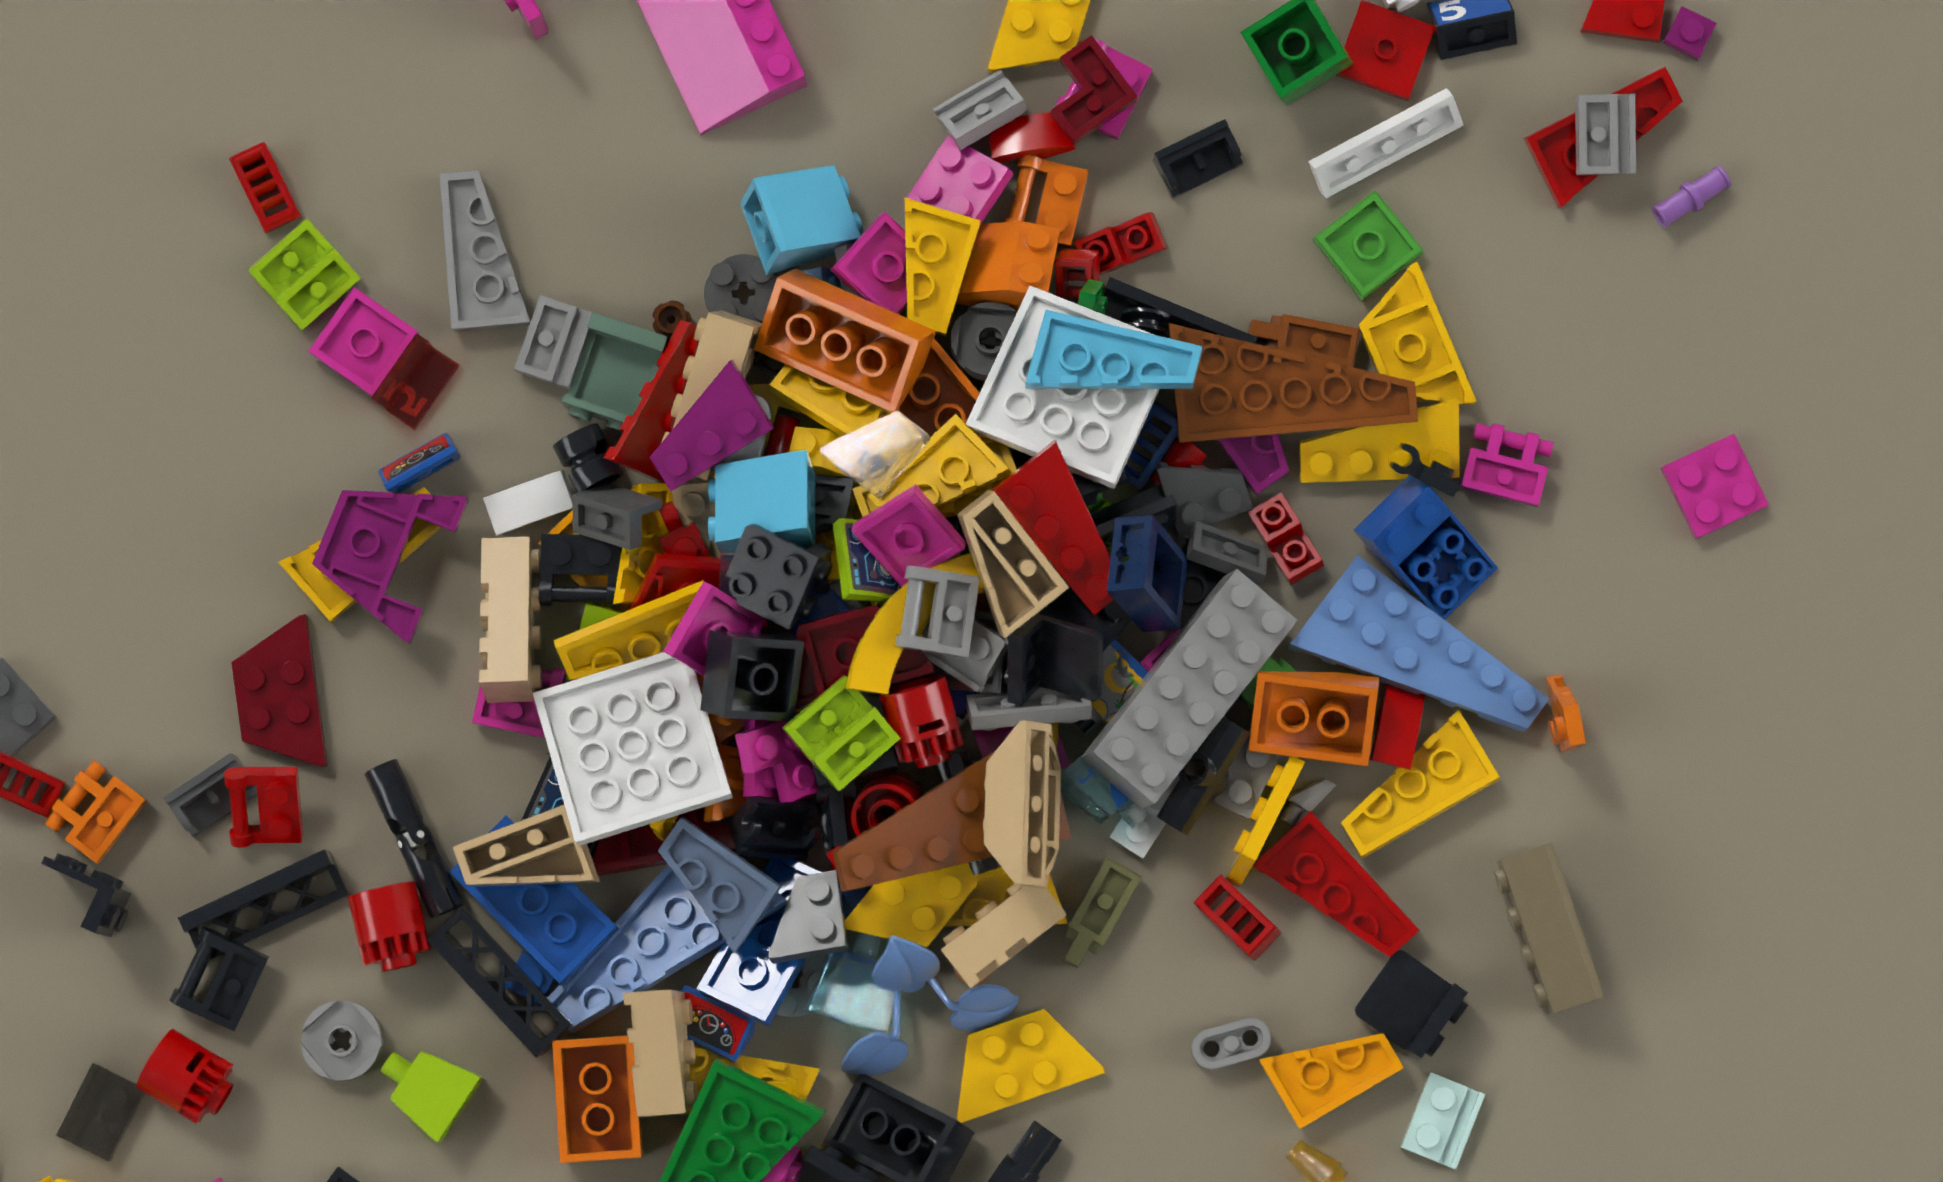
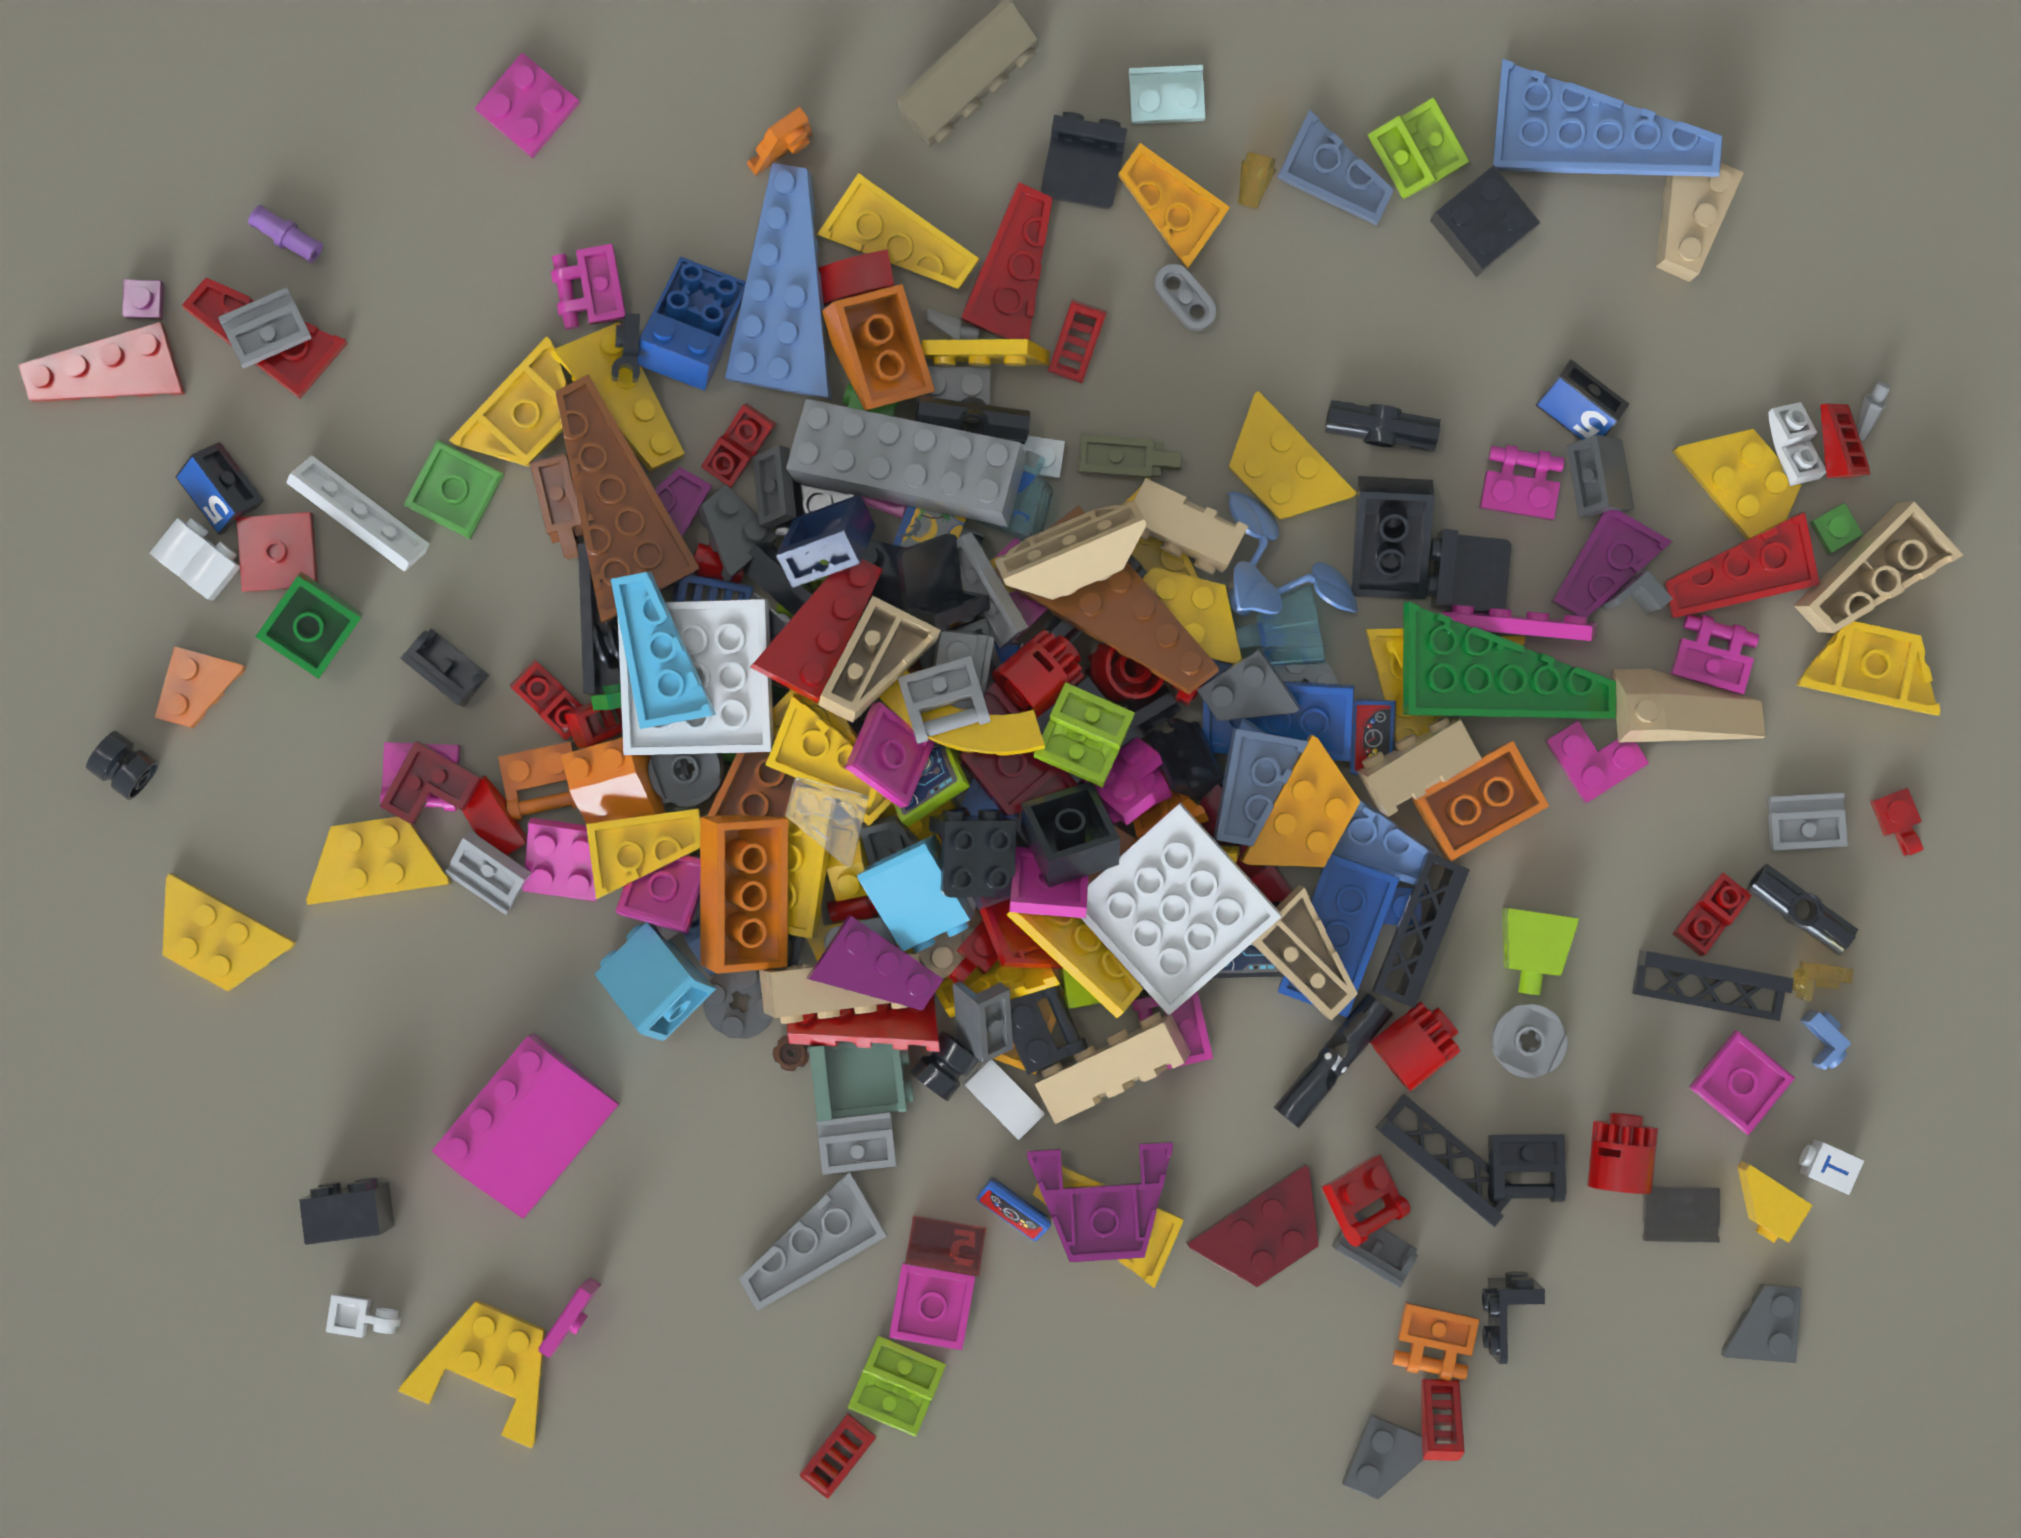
camera: 120 degrees left, 5 degrees up
none -> light orange wing [1240,734,1361,867]

